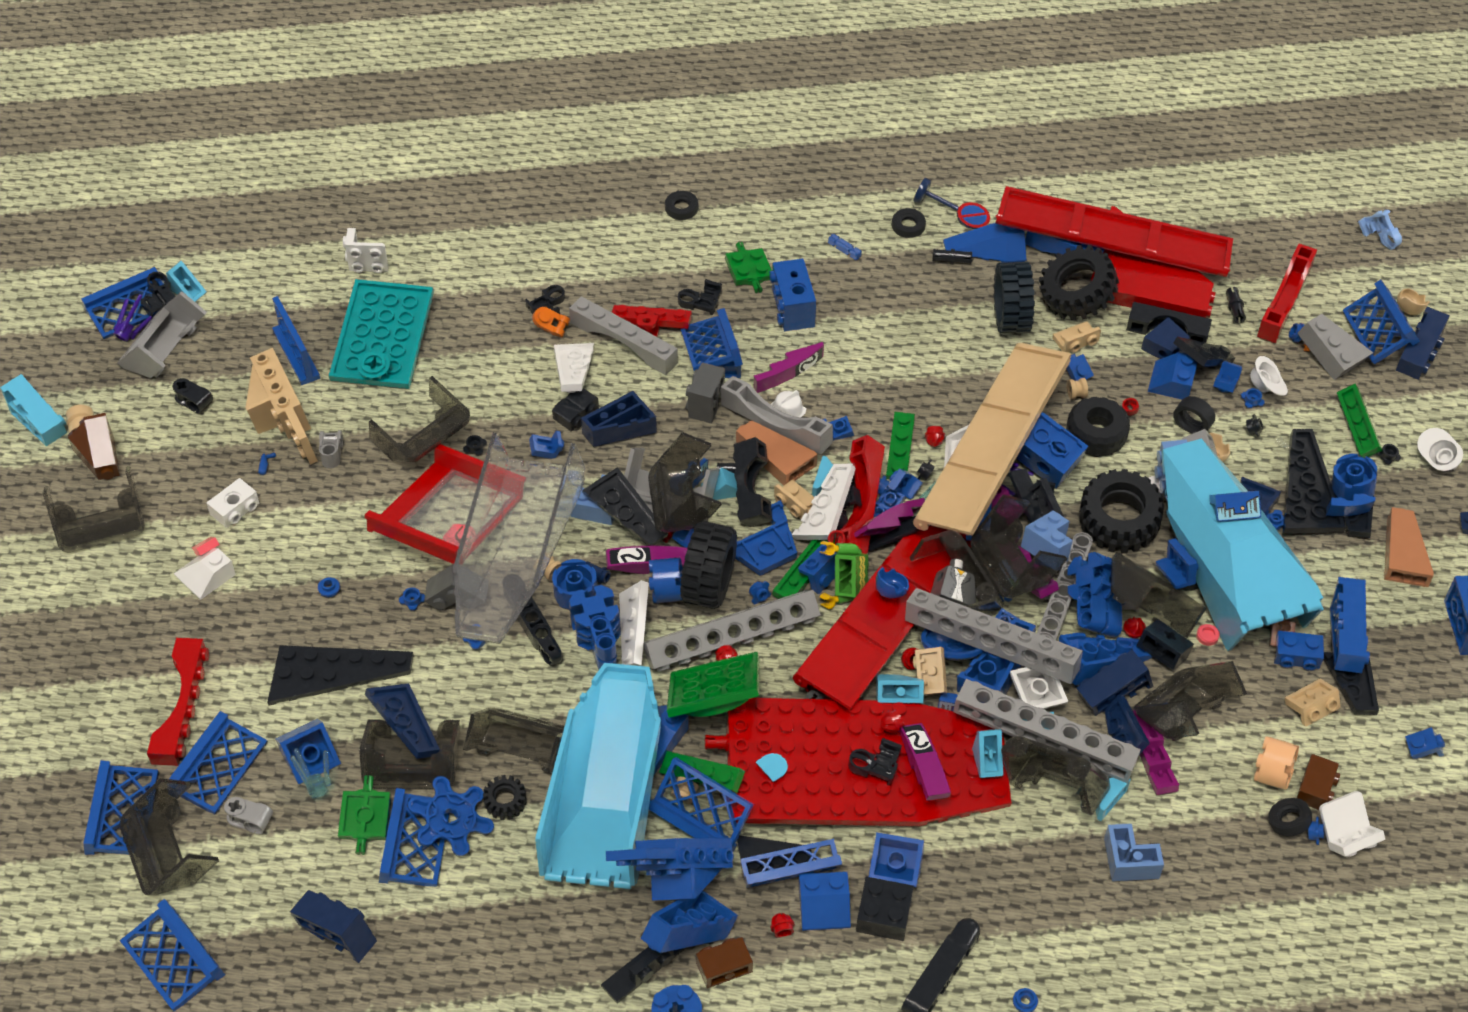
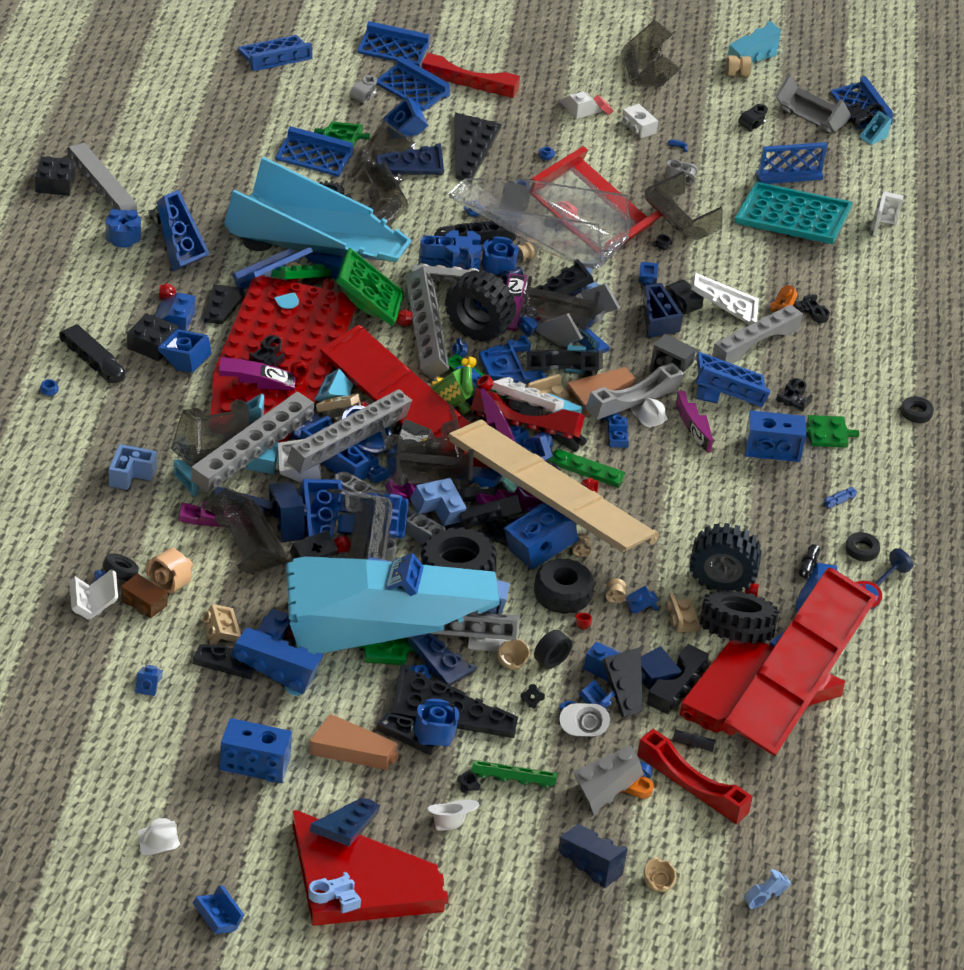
camera: 100 degrees right, 10 degrees down
slope [68,413,120,480] -> none
dark purple plant [113,294,152,342] -> none
clear smoke windscreen [120,778,219,896] -> none
tan wedge [245,348,318,465] -> none
clear light blue plant [290,748,332,798] -> none
dark blue wedge [290,890,377,963] -> none
teal gear [357,351,390,381] -> none
blue plate [408,776,494,857] -> none
blue wedge [606,838,734,901] -> none
red plate [612,305,692,337] -> none
reddish brown brick [696,937,753,989] -> none
fence [740,839,842,888] -> none
blue hair [875,567,909,599] -> none
blue slope [1326,493,1375,516] -> none
blue fence [1343,279,1420,364] -> none

